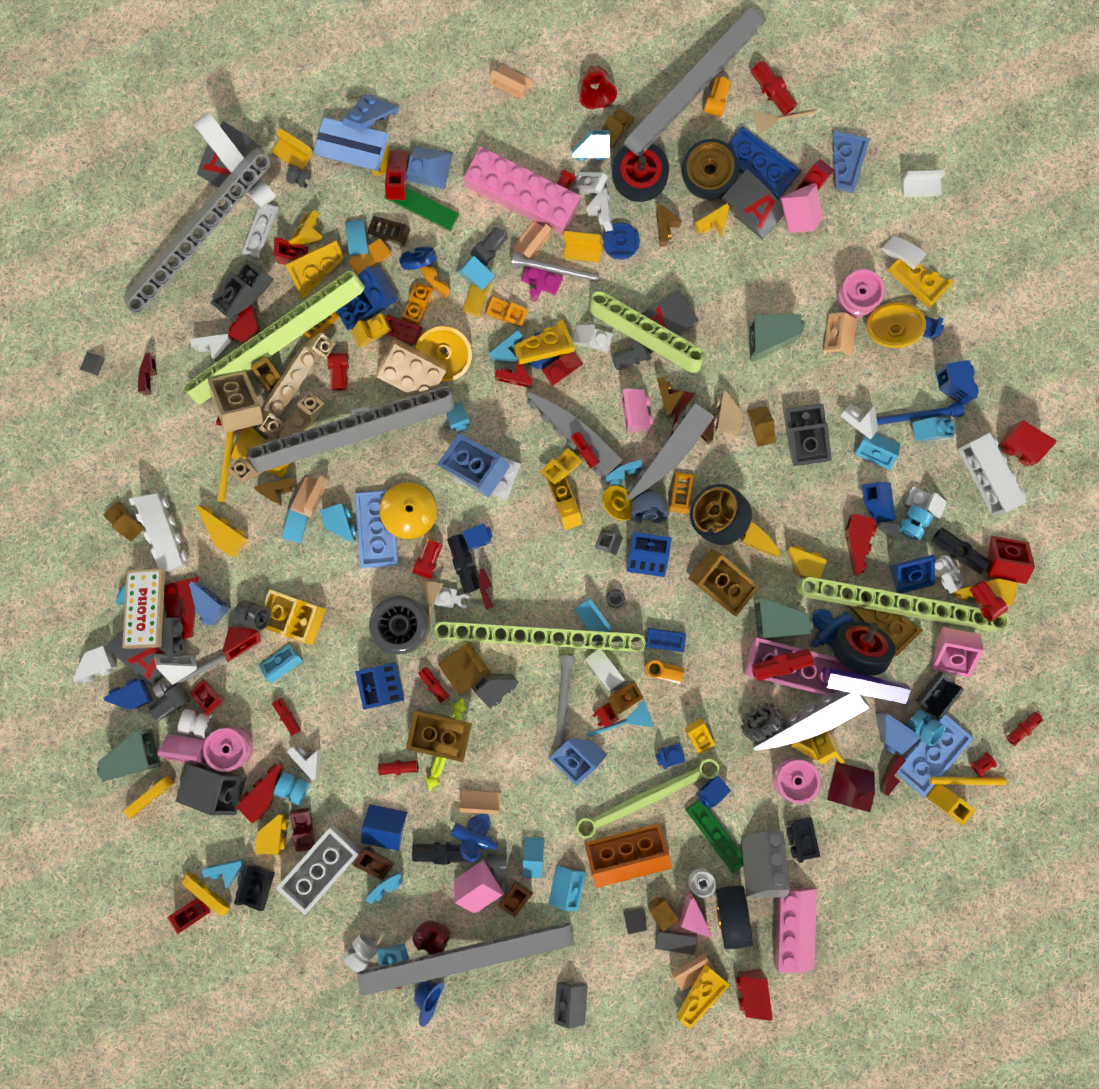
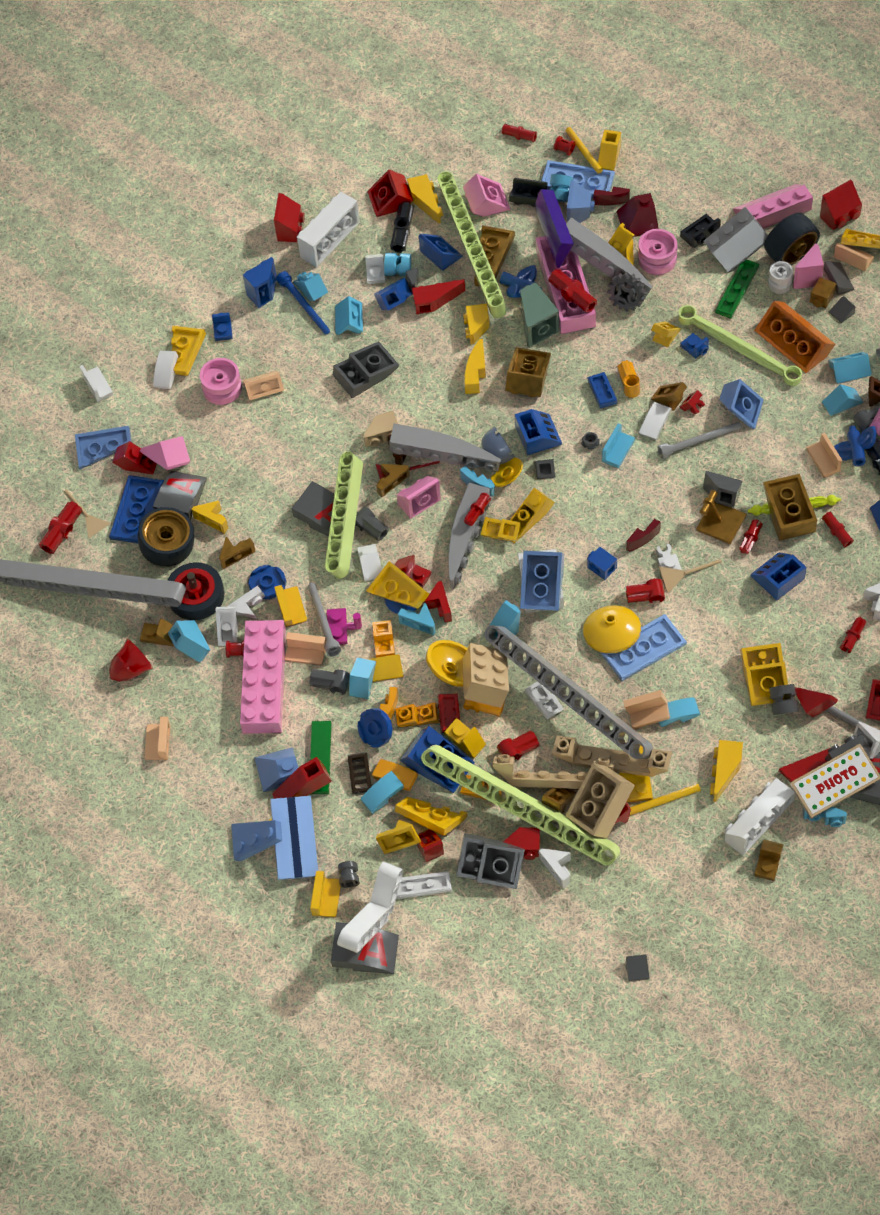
camera: 115 degrees left, 25 degrees down
light grey beam [124,149,270,313] -> none
dark red slope [138,353,157,395] -> none
medium blue slope [189,581,230,626] -> none
pearl gold slope [254,477,297,506] -> none
medium azure slope [259,643,303,683] -> none
medium azure slope [320,503,357,542] -> none
dark grey wheel [369,596,430,654] -> none
yellowish green beam [434,621,646,652] -> none
black piece [447,534,480,594] -> none
medium azure piece [587,700,654,737] -> none
light orange slope [669,472,694,514] -> none
wheel [690,484,752,545] -> none
blue brick [696,776,731,808] -> none
light orange piece [704,76,731,117] -> none
pearl gold slope [747,406,776,447] -> none
sand green slope [749,314,805,362] -> none
black wheel [832,621,896,676] -> none
white slope [840,403,878,439] -> none
yellow dish [867,302,926,348] -> none
white plate [935,554,965,593] -> none
red piece [969,580,1008,622] -> none

